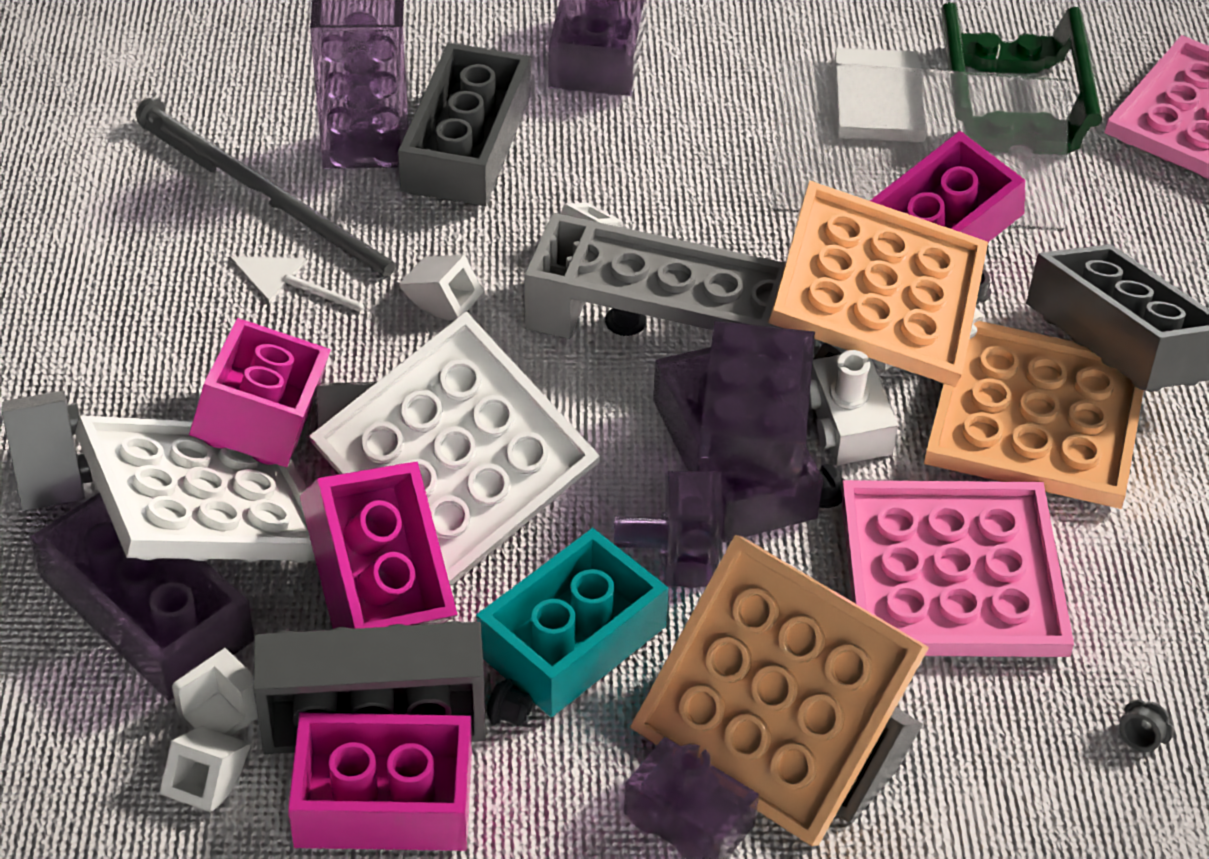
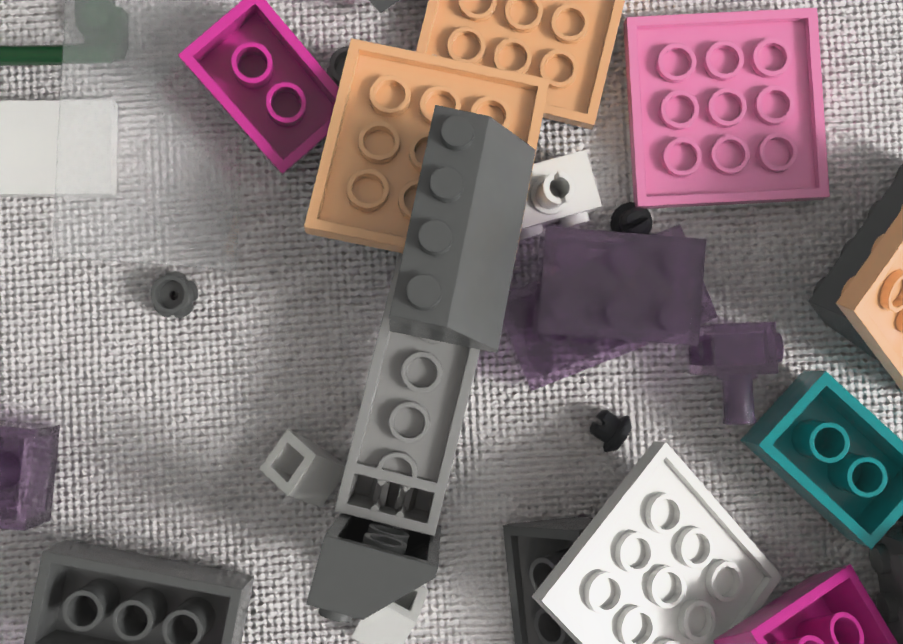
camera: 90 degrees left, 40 degrees up
none -> dark grey plate [151,272,198,318]
none -> dark grey slope [306,513,441,622]
none -> dark grey slope [389,105,536,353]
none -> black piece [589,410,632,452]

